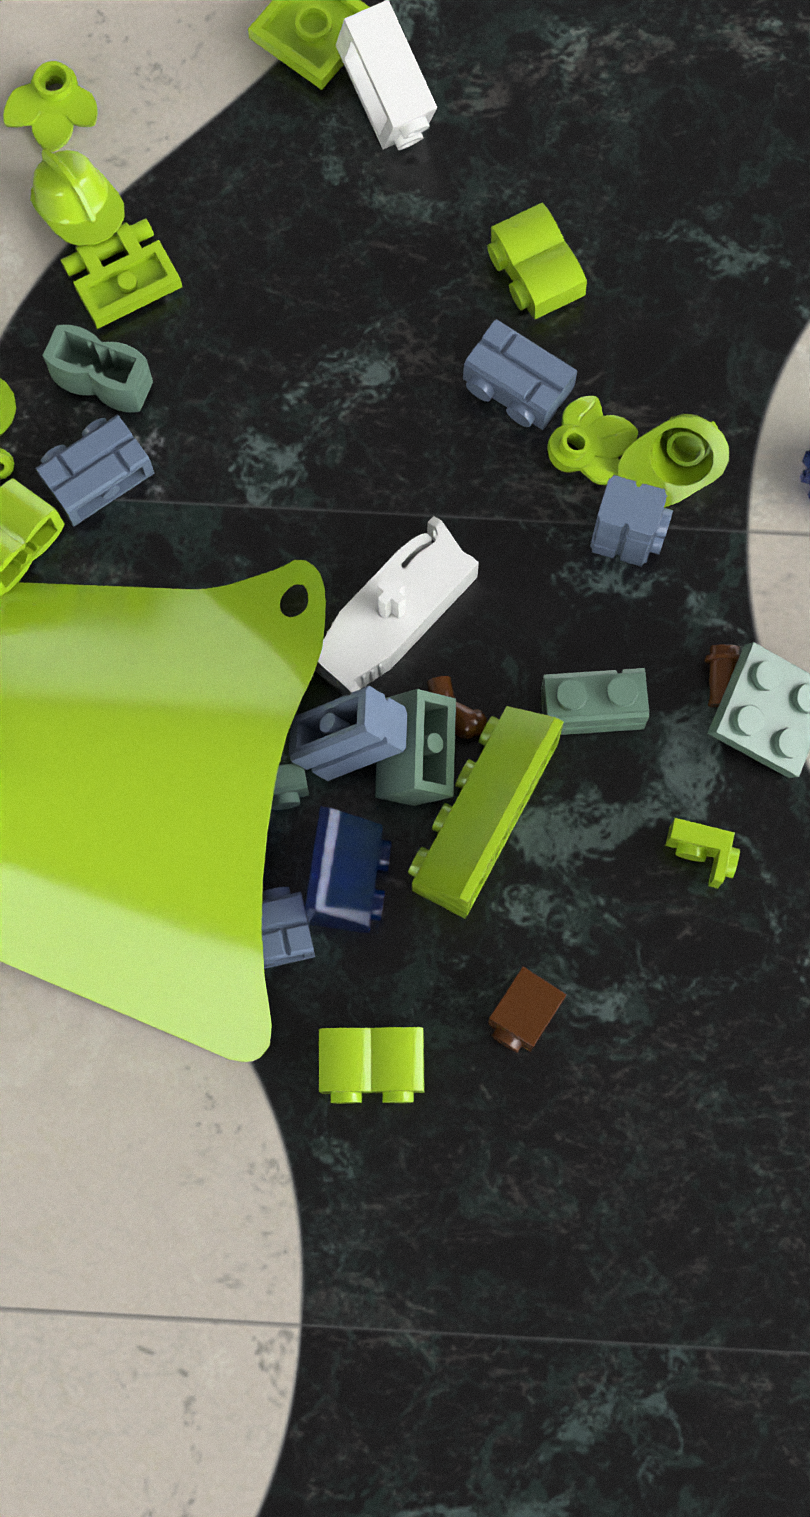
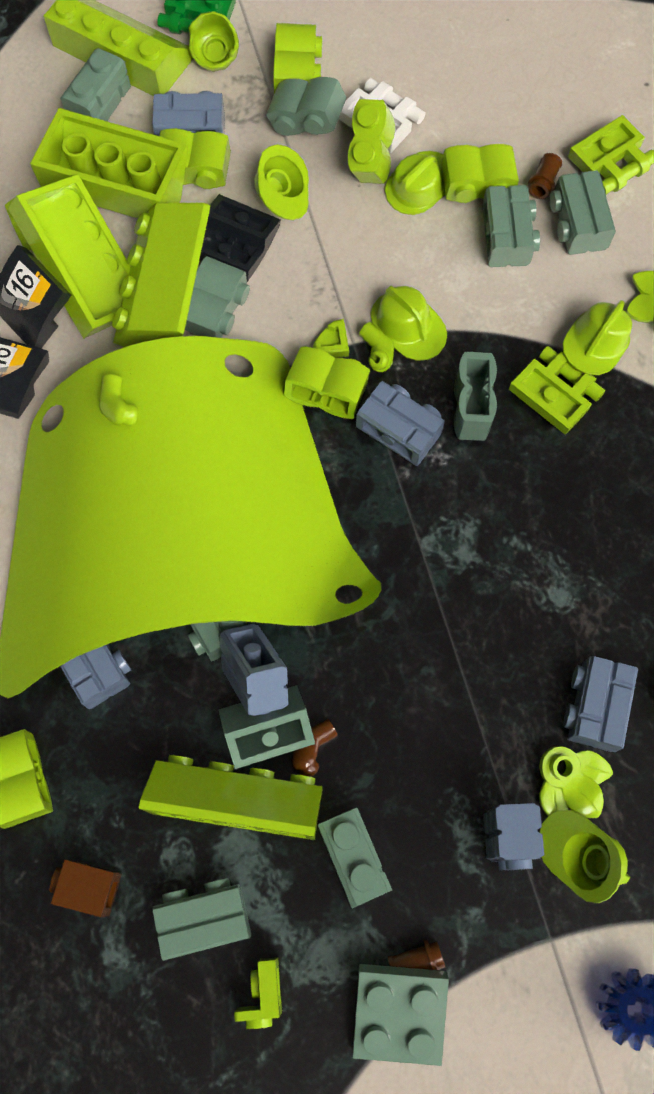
camera: 70 degrees right, 5 degrees down
clear blue slope [305,807,392,933] -> none
white piece [315,516,479,696] -> none
none -> sand green brick [153,878,252,961]

